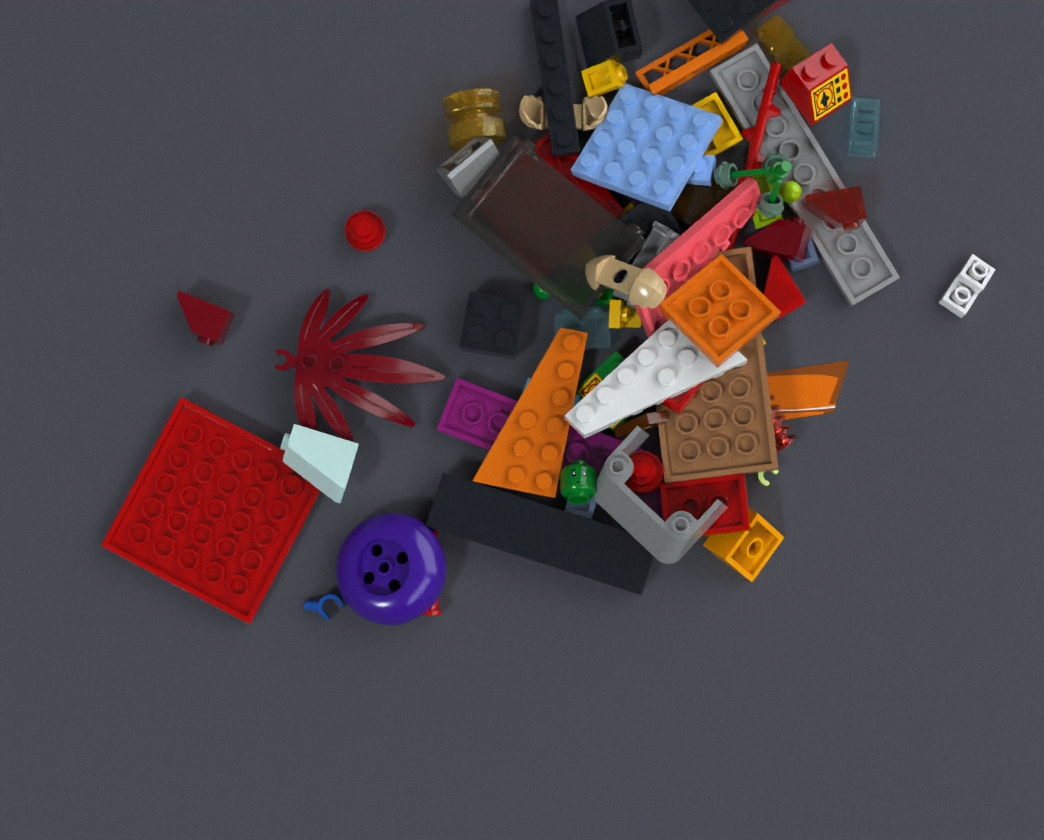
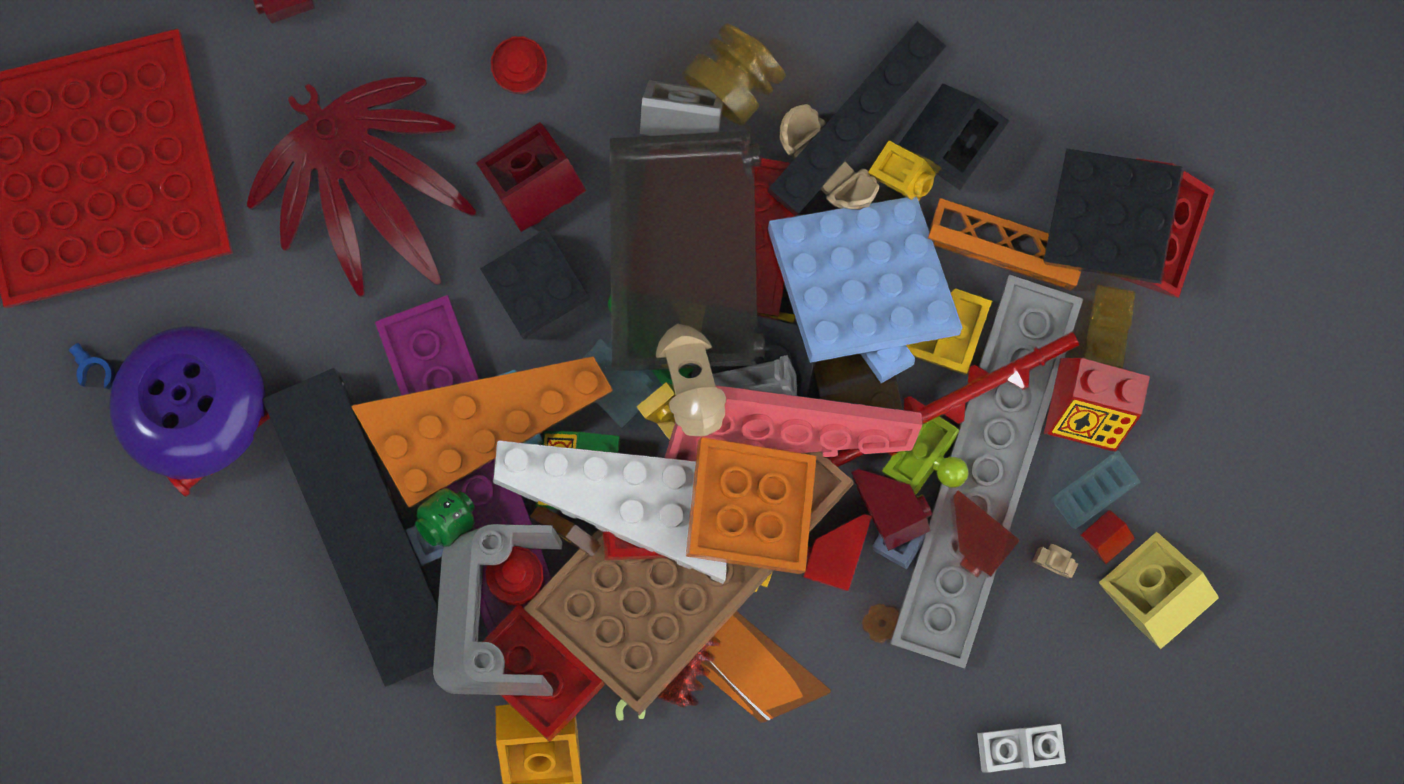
camera: 45 degrees right, 0 degrees up
light aqua slope [280,424,359,503] -> none
plant [714,152,791,218] -> none
none -> dark red slope [476,122,586,232]
none -> clear orange plate [862,604,899,643]
none -> tan plate [1032,544,1078,578]
none -> red slope [1080,510,1135,564]
none -> light yellow slope [1099,532,1219,649]

